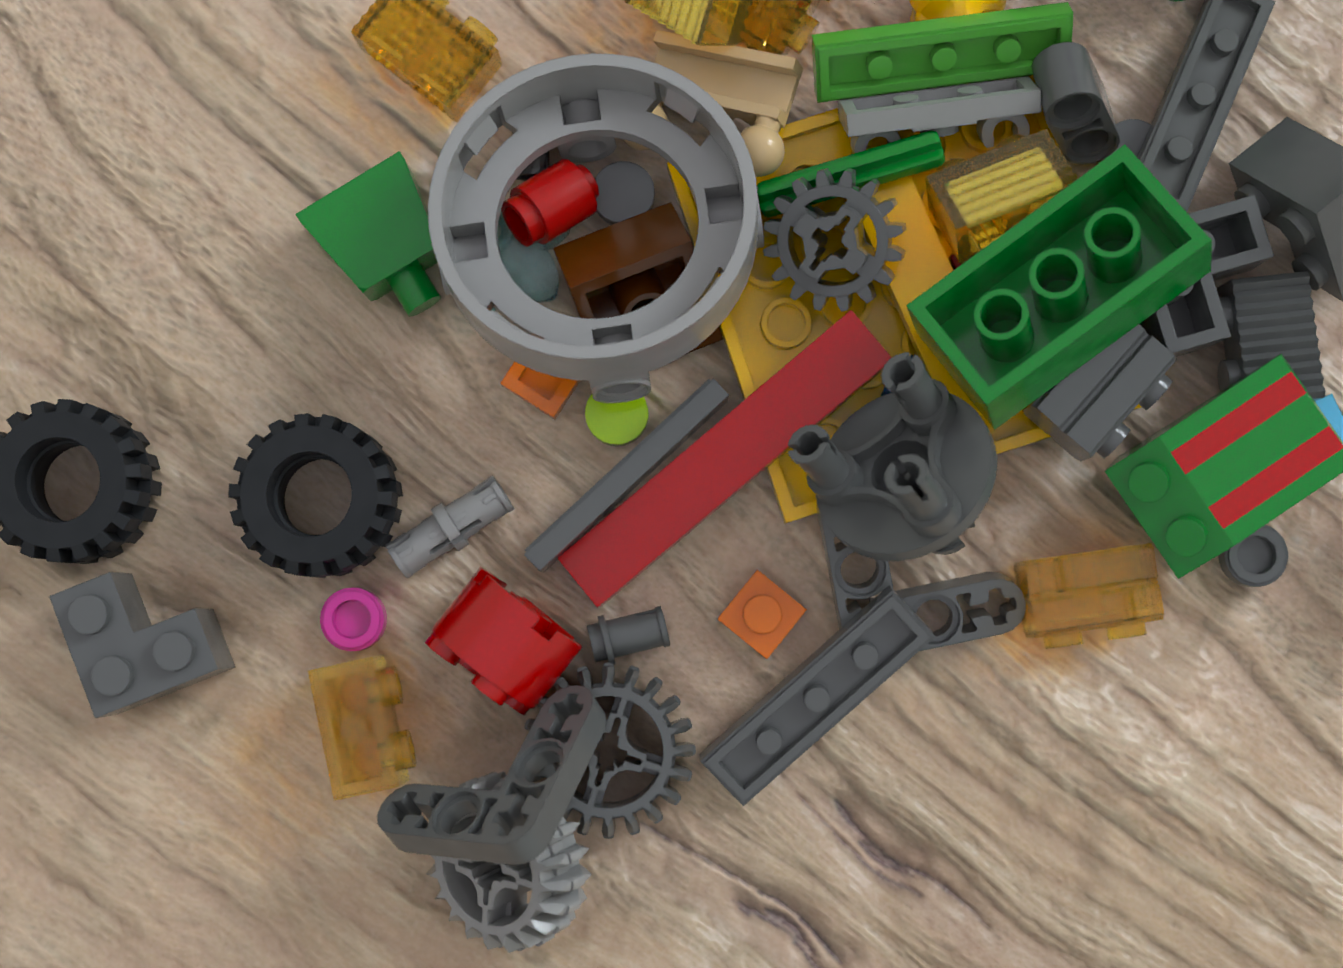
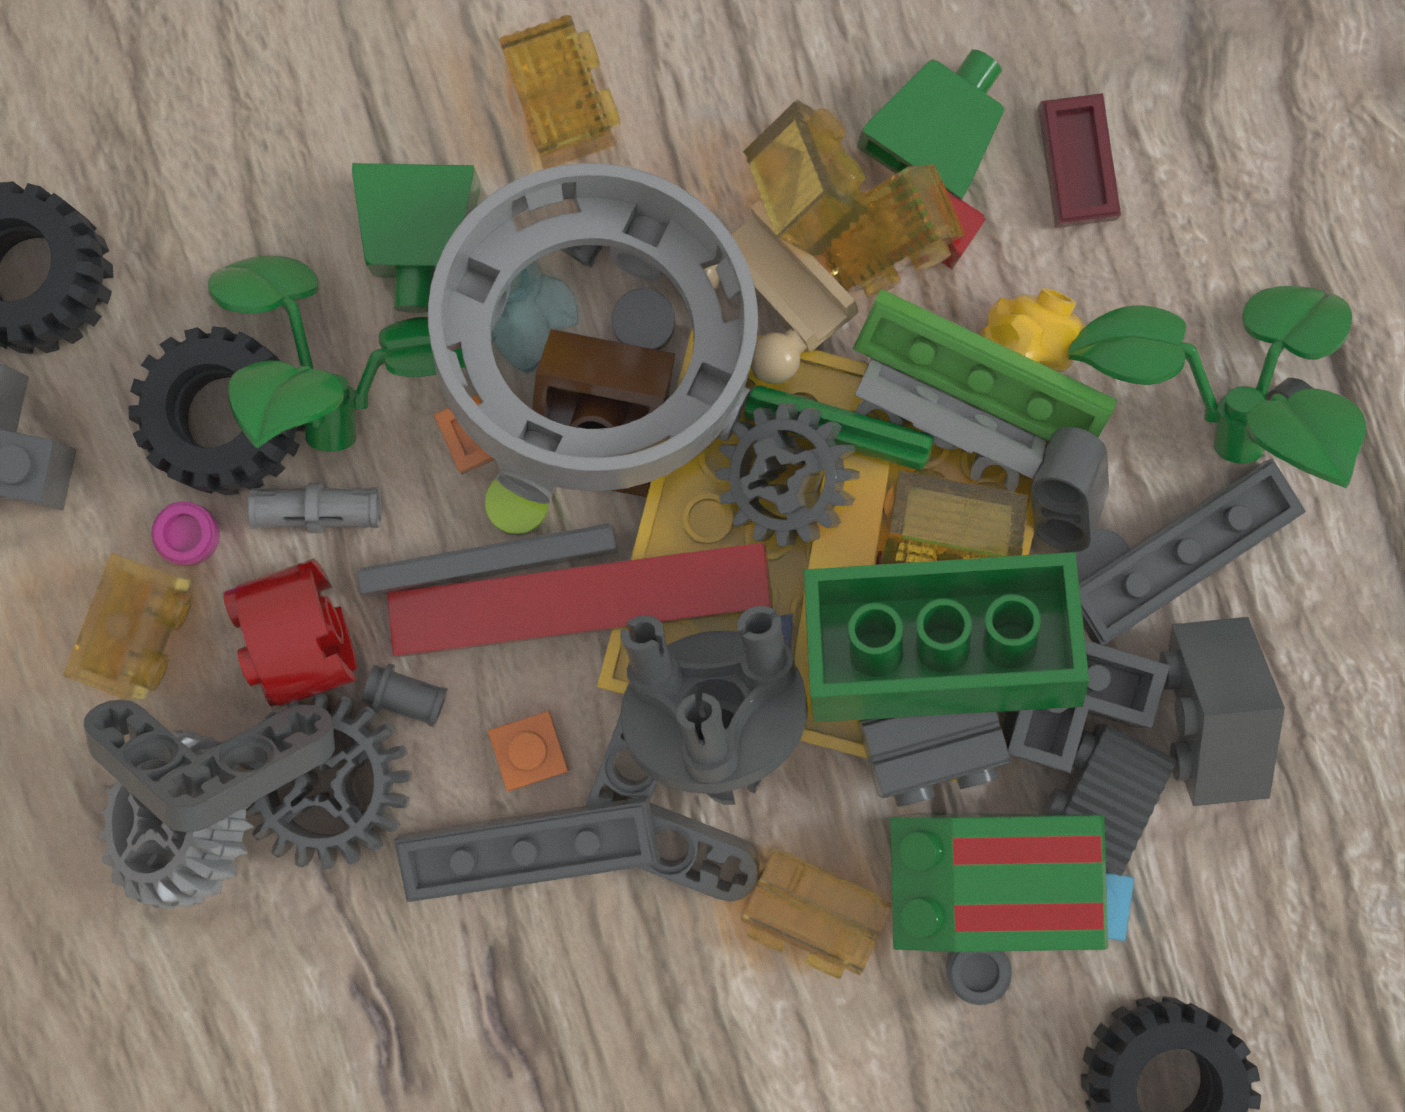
camera: 30 degrees right, 0 degrees up
red brick [501,159,599,247] -> none
none -> green plant [208,255,465,452]

